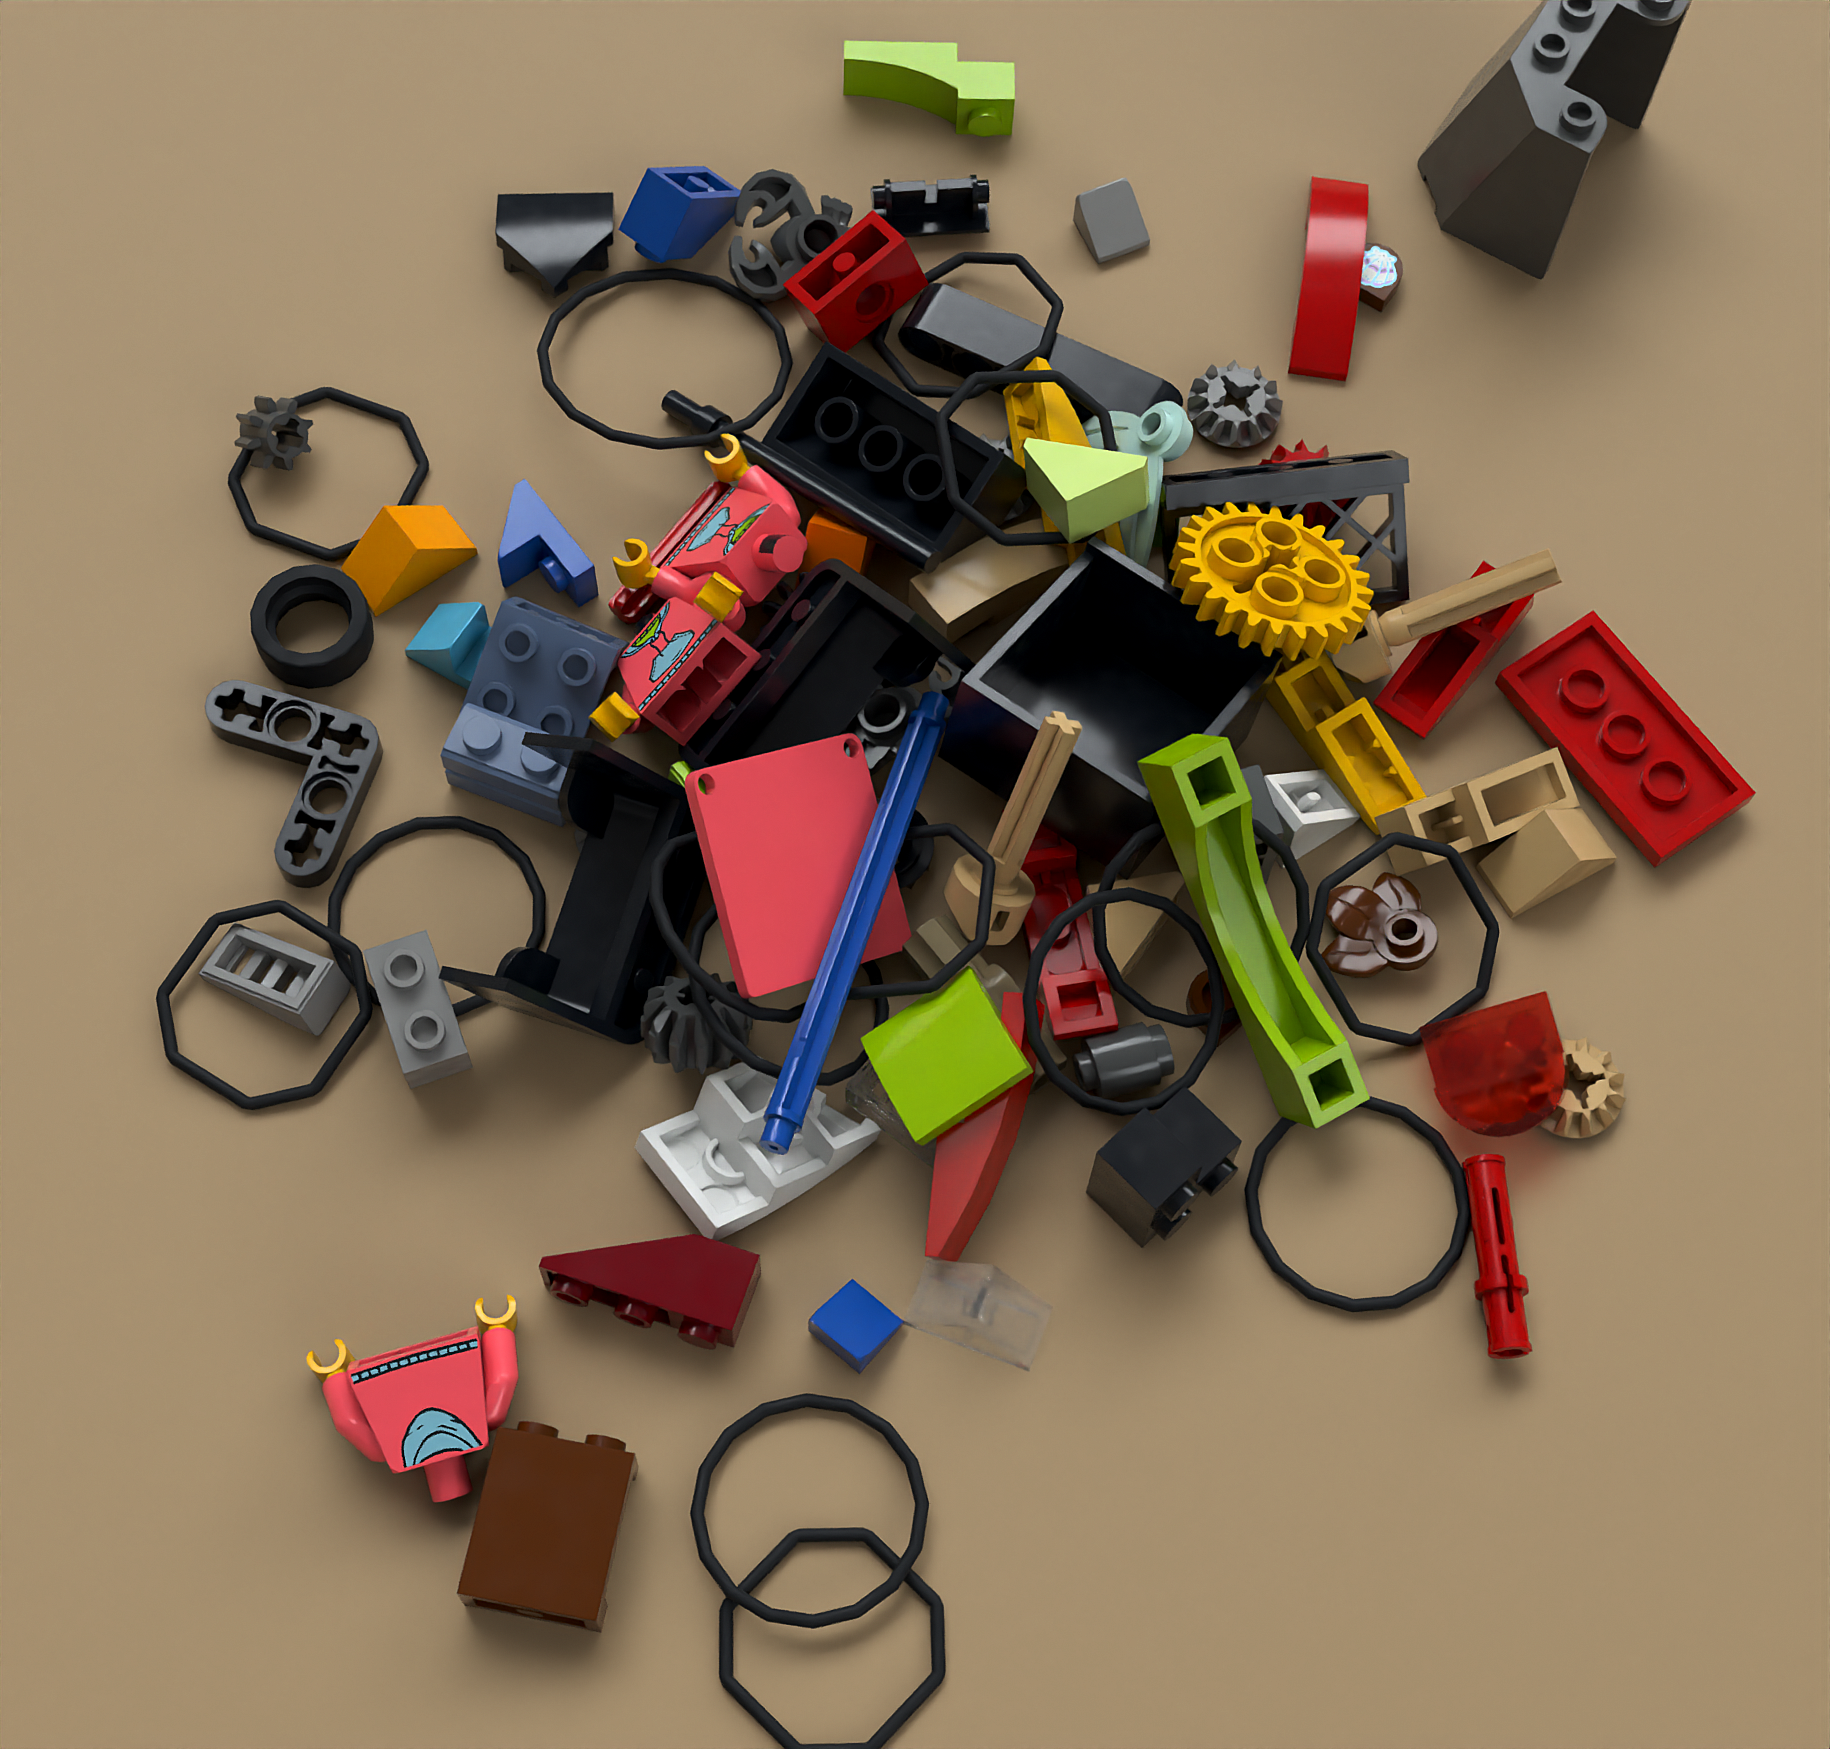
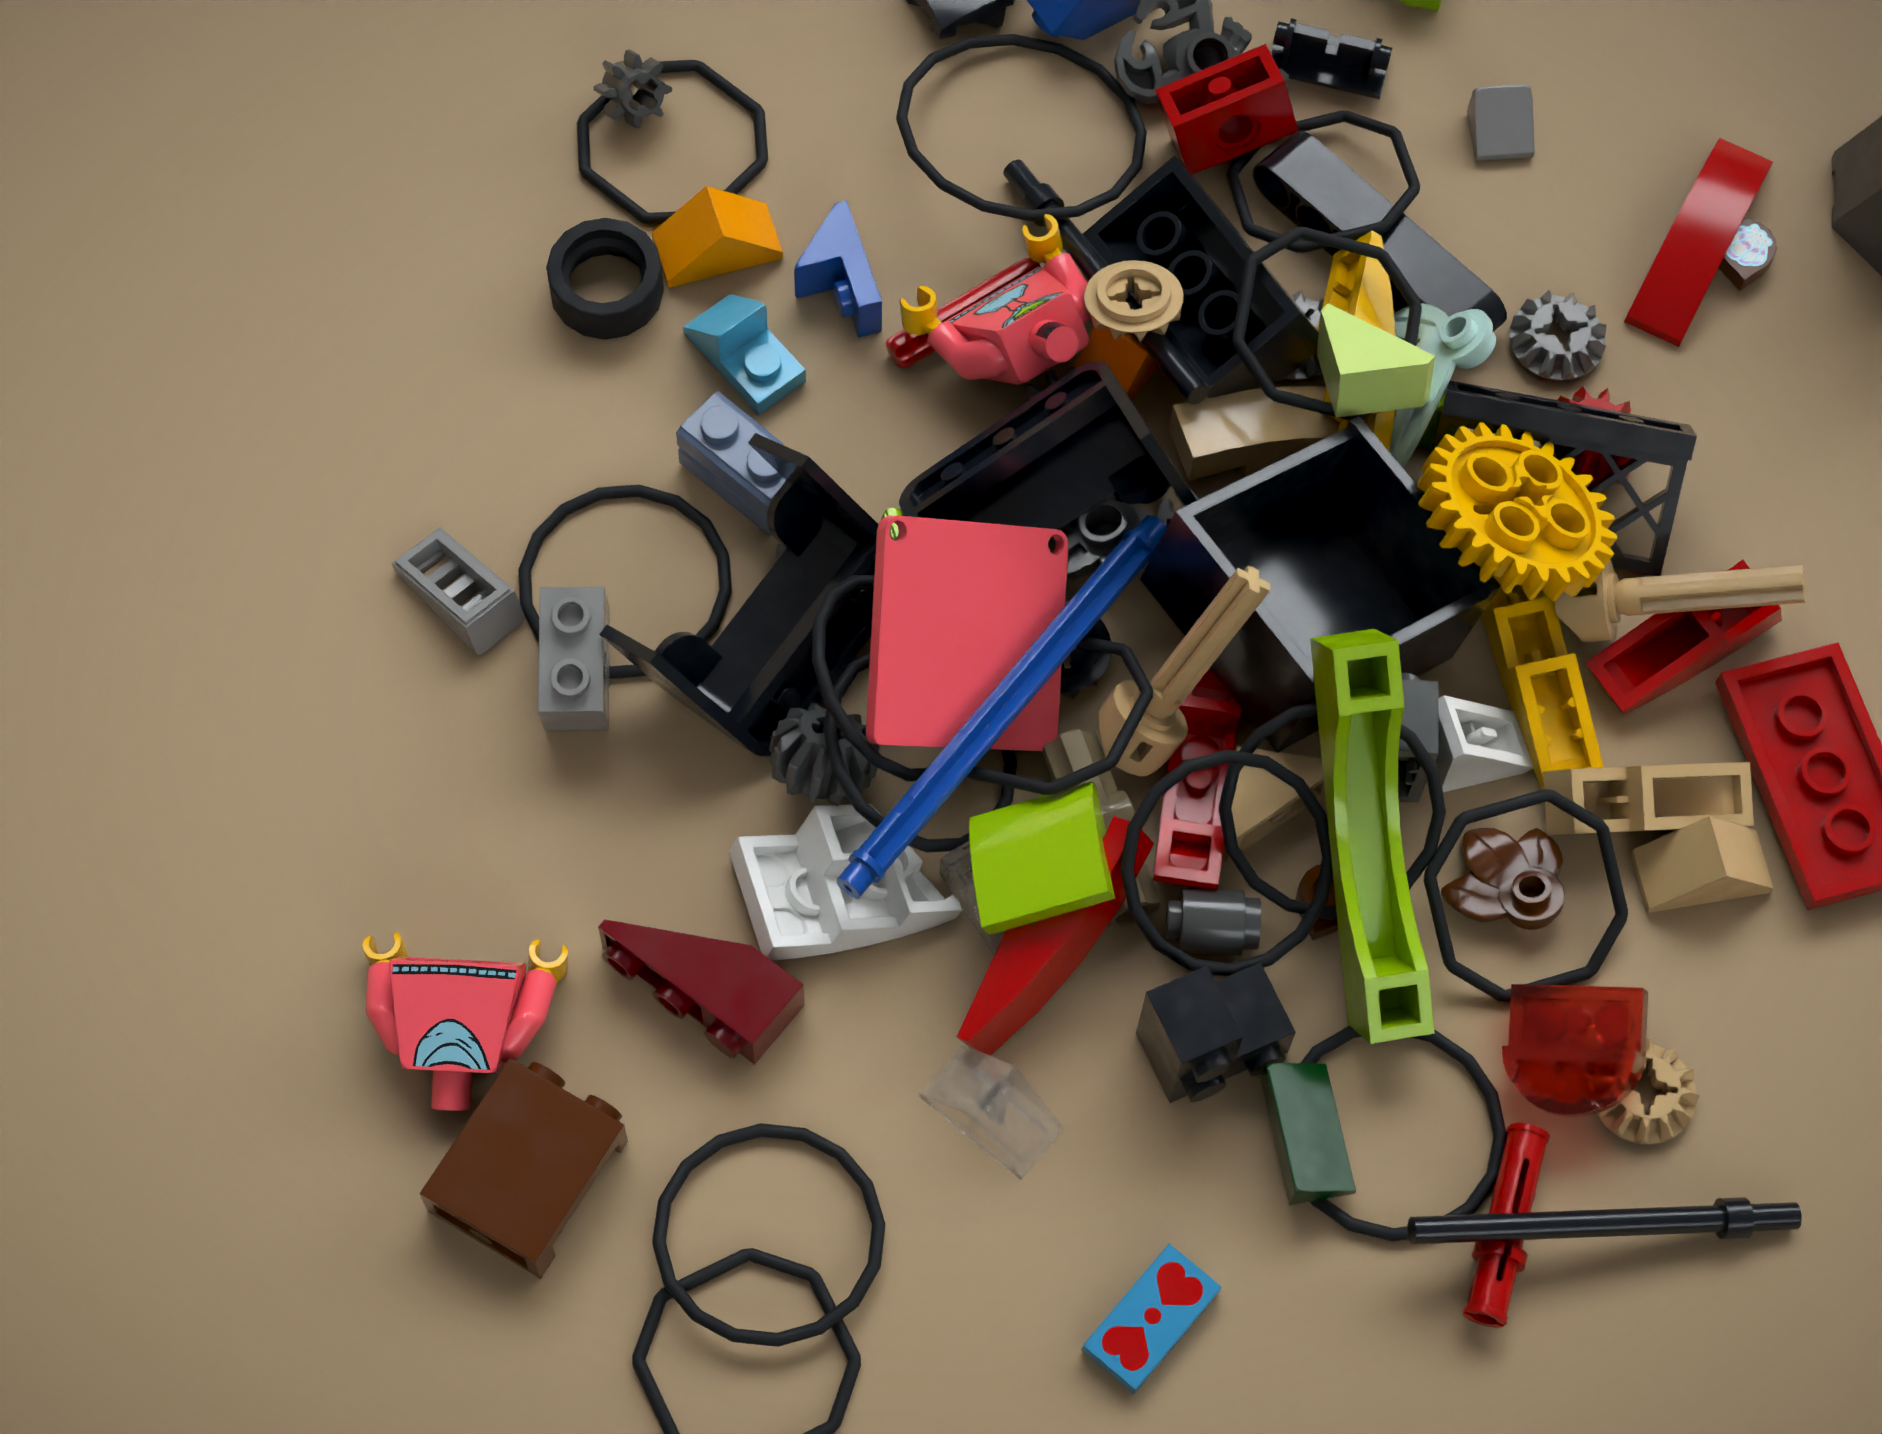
camera: 20 degrees right, 0 degrees up
black piece [156,900,373,1110] -> none
black beam [205,680,383,888] -> none
sand blue bracket [459,596,630,738] -> none
coral torso [588,571,762,747] -> none
blue slope [808,1279,904,1374] -> none
none -> dark azure tile [1081,1243,1222,1395]
none -> tan gear [1084,260,1183,342]
none -> dark green slope [1260,1063,1356,1205]
none -> black bar [1407,1197,1802,1244]

